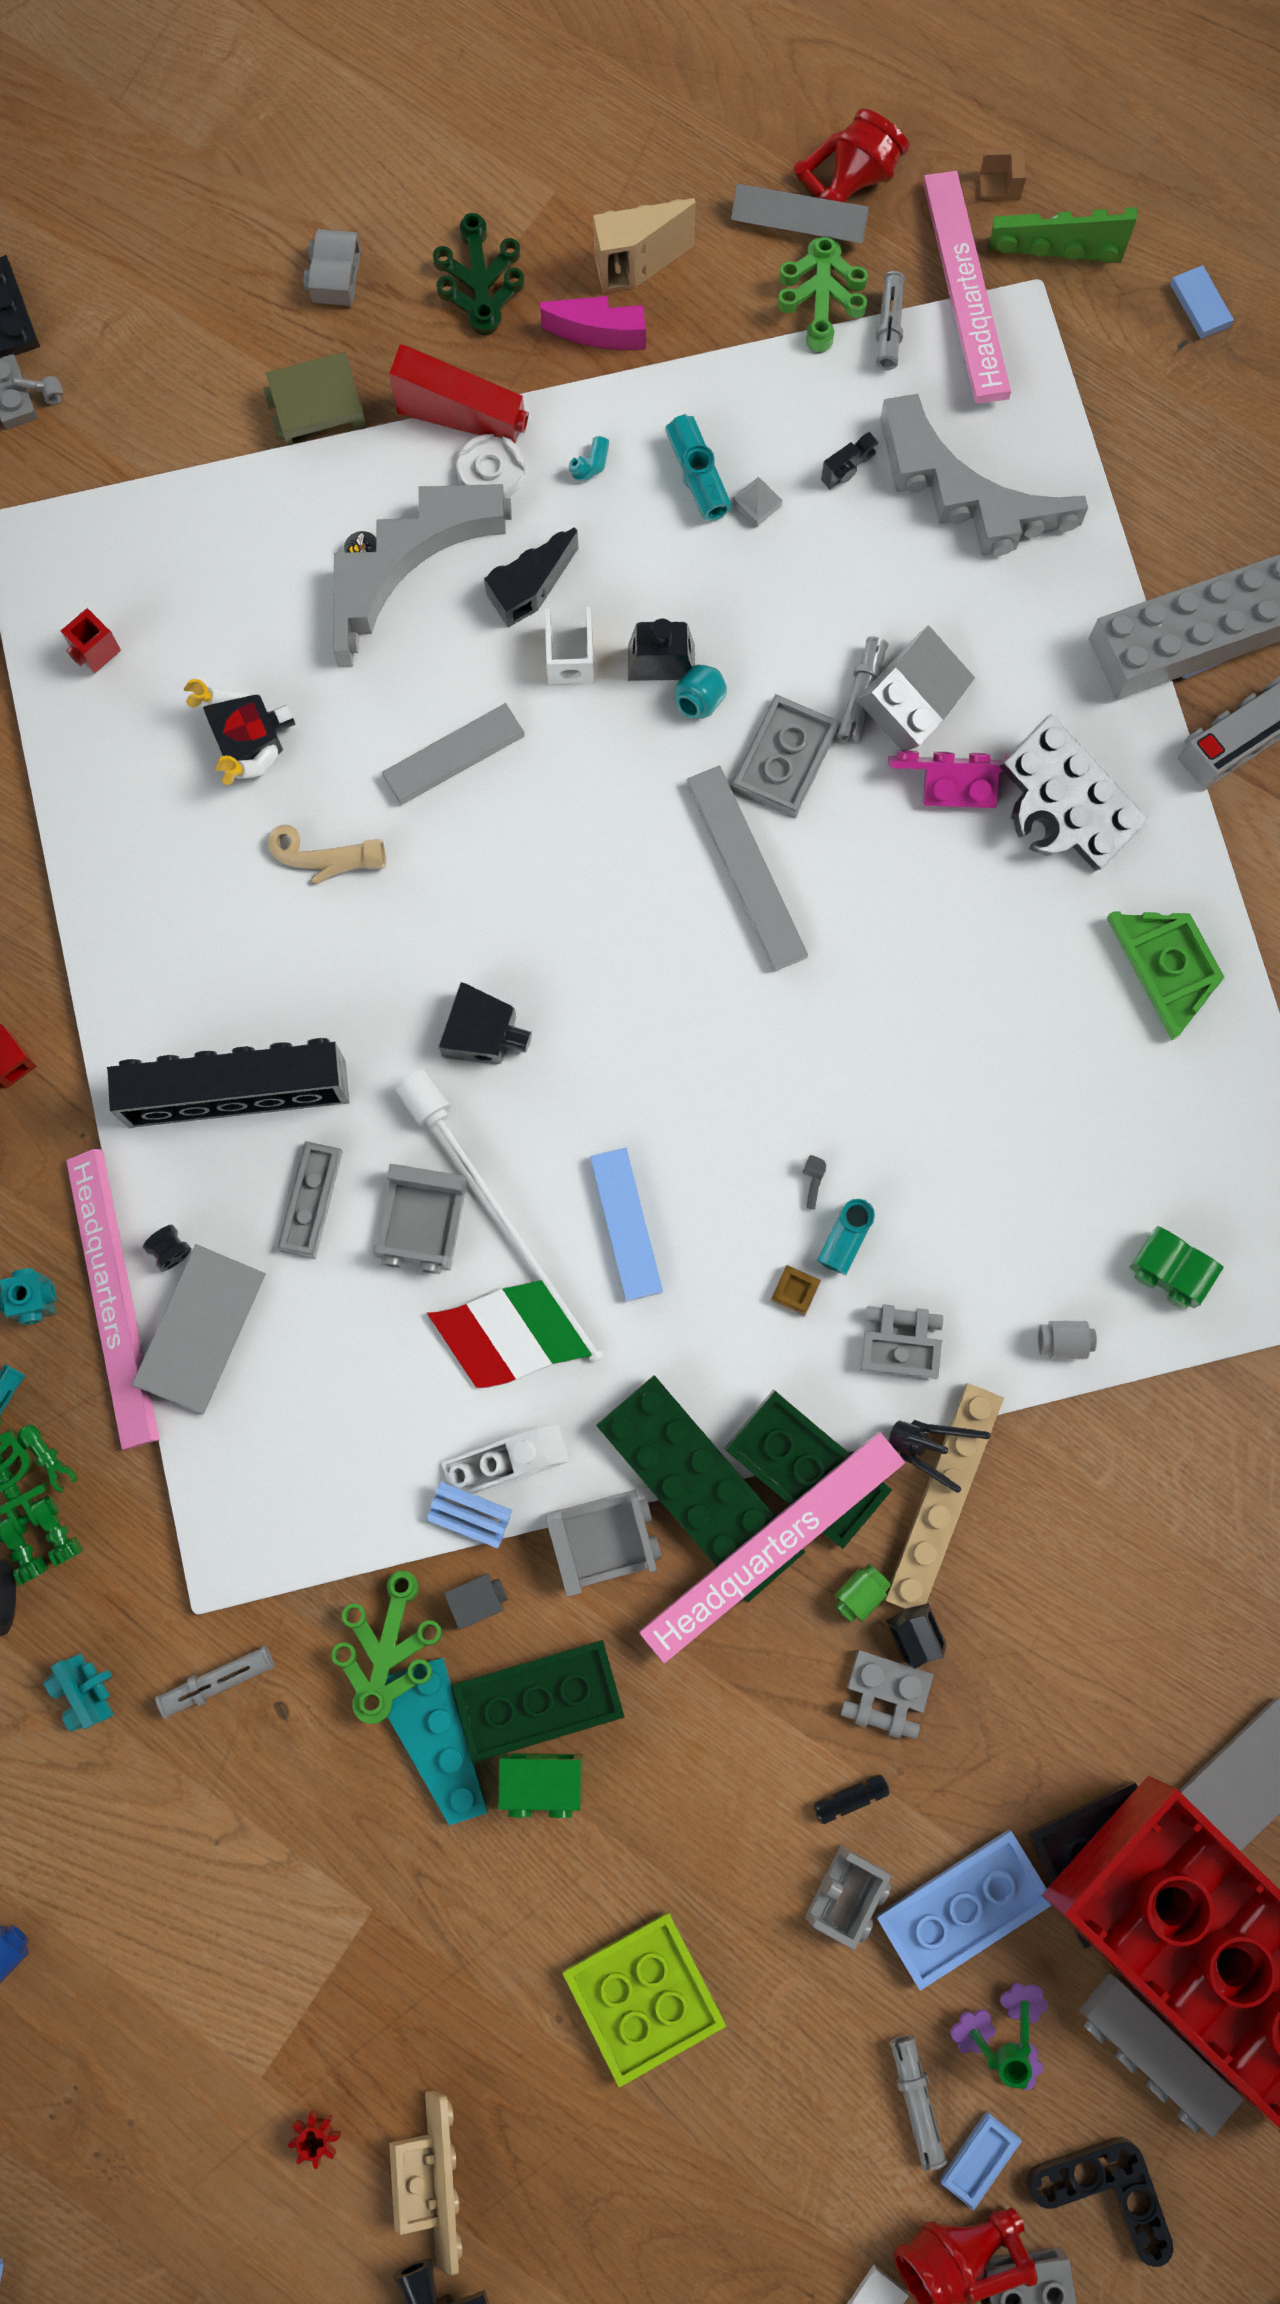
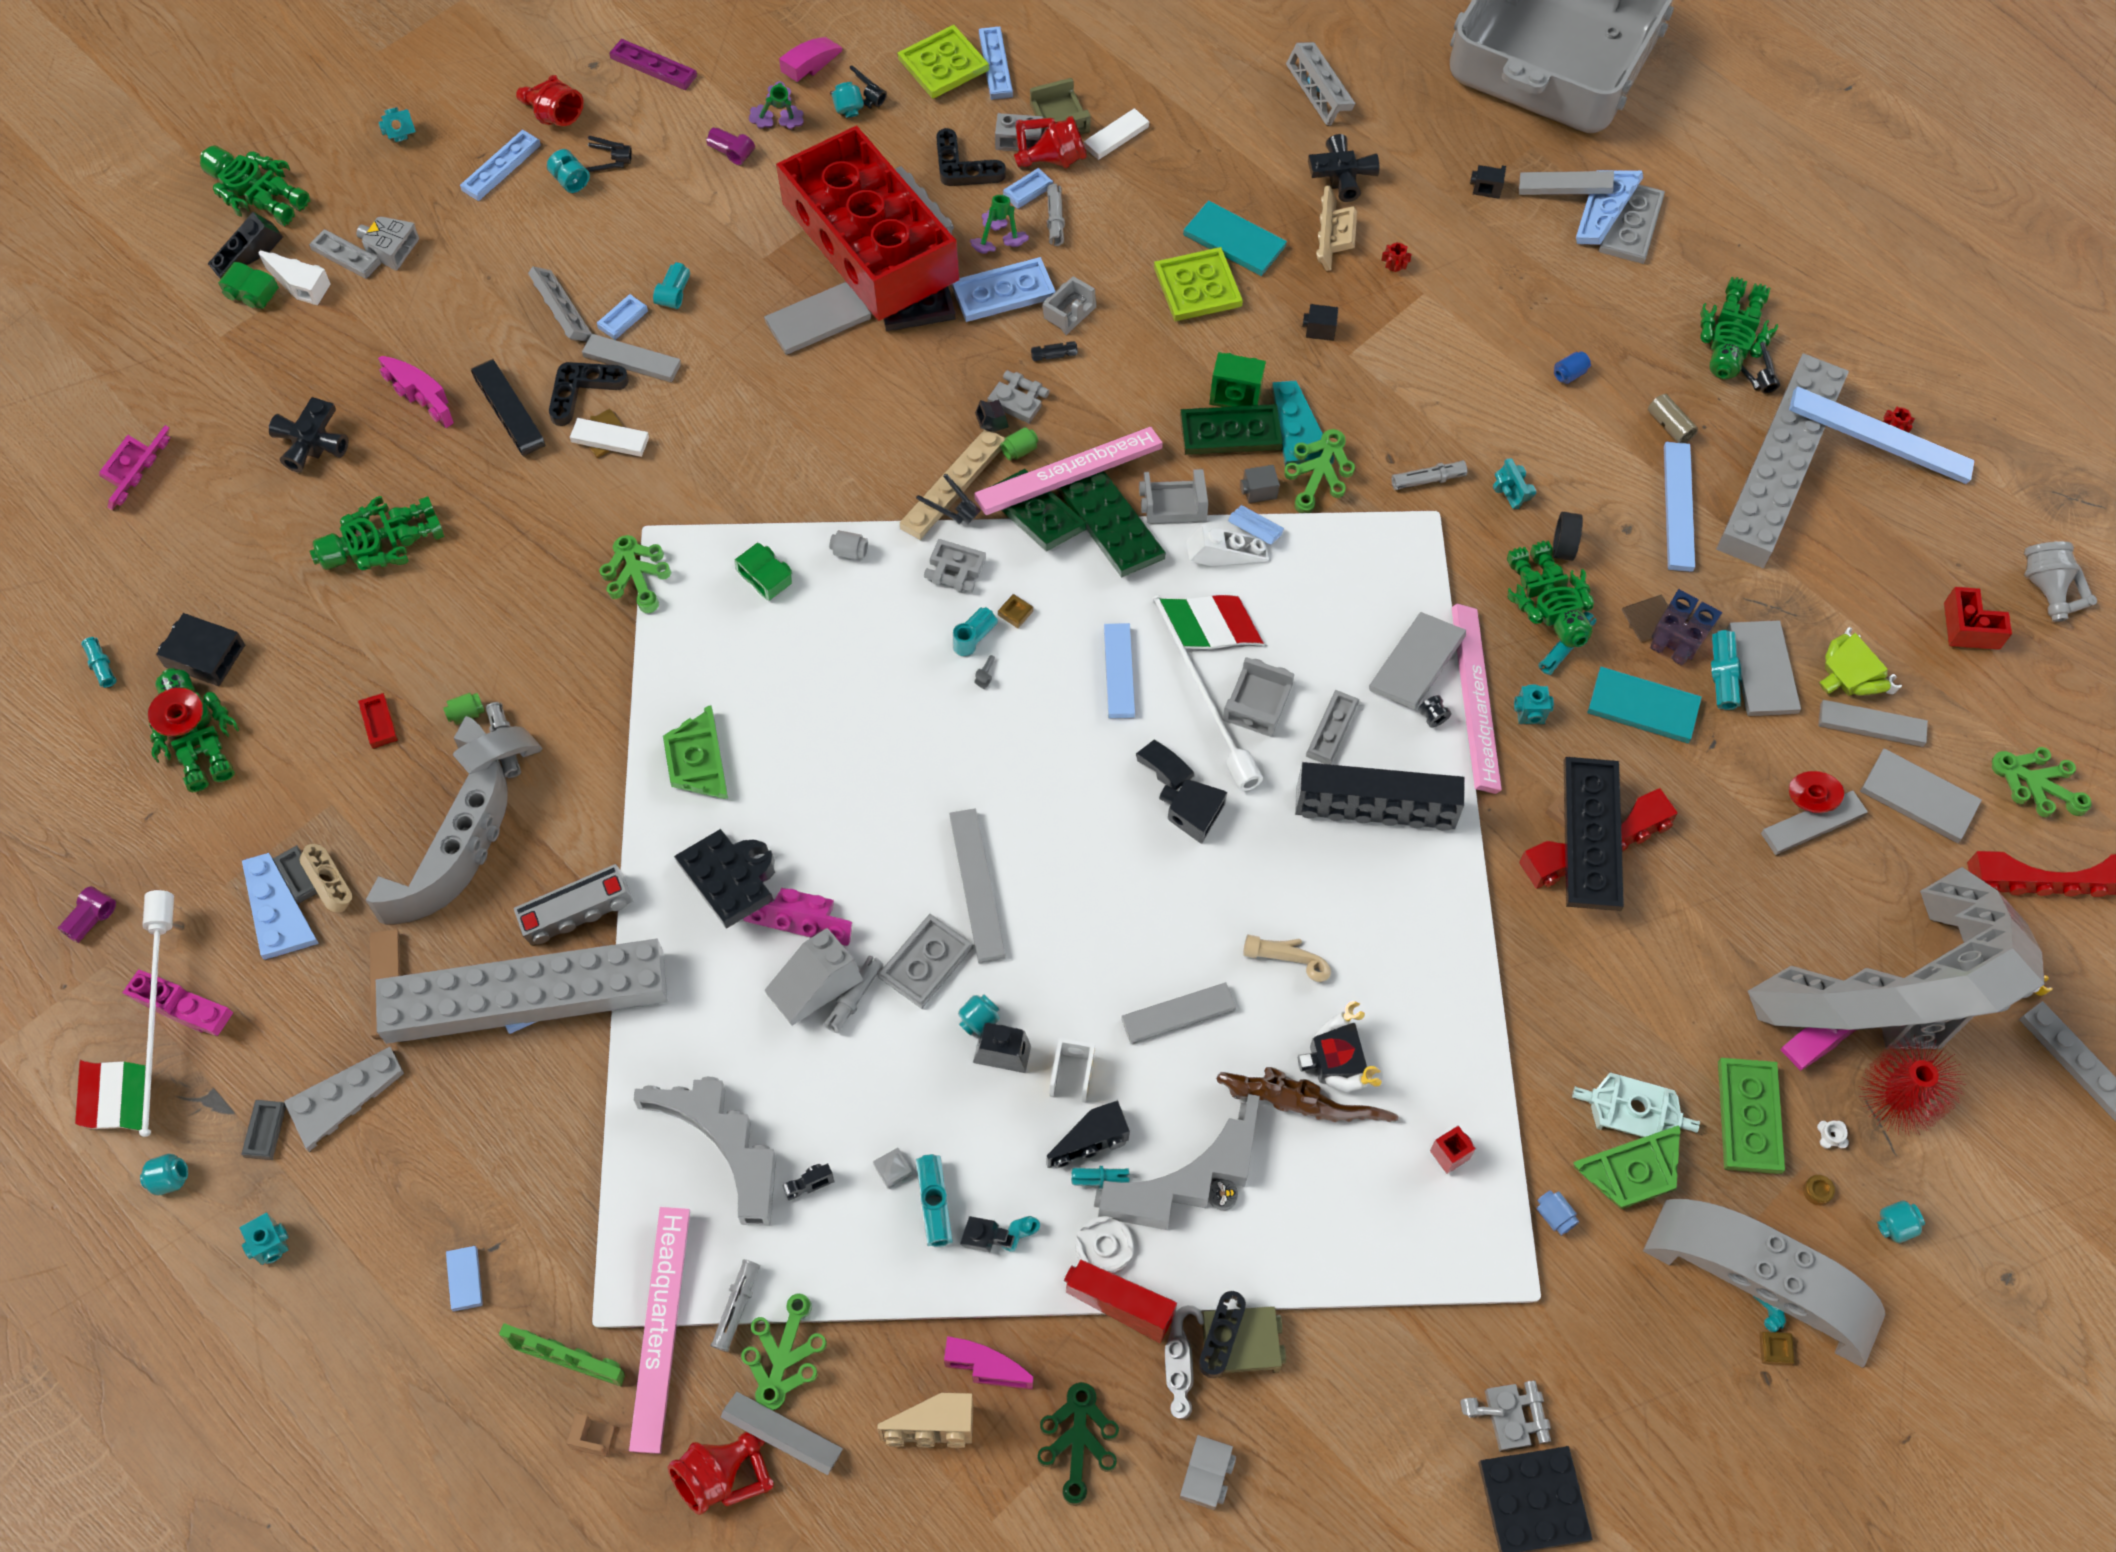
camera: 170 degrees left, 15 degrees down
none -> black plate [960,1216,1015,1253]
none -> teal axle [1071,1166,1130,1189]
none -> black slope [1136,739,1195,790]
none -> light grey piece [1165,1305,1204,1419]
none -> teal tile [1183,200,1287,276]
none -> black beam [1199,1291,1246,1378]
none -> reddish brown animal [1216,1067,1399,1122]
none -> black brick [1302,304,1339,341]

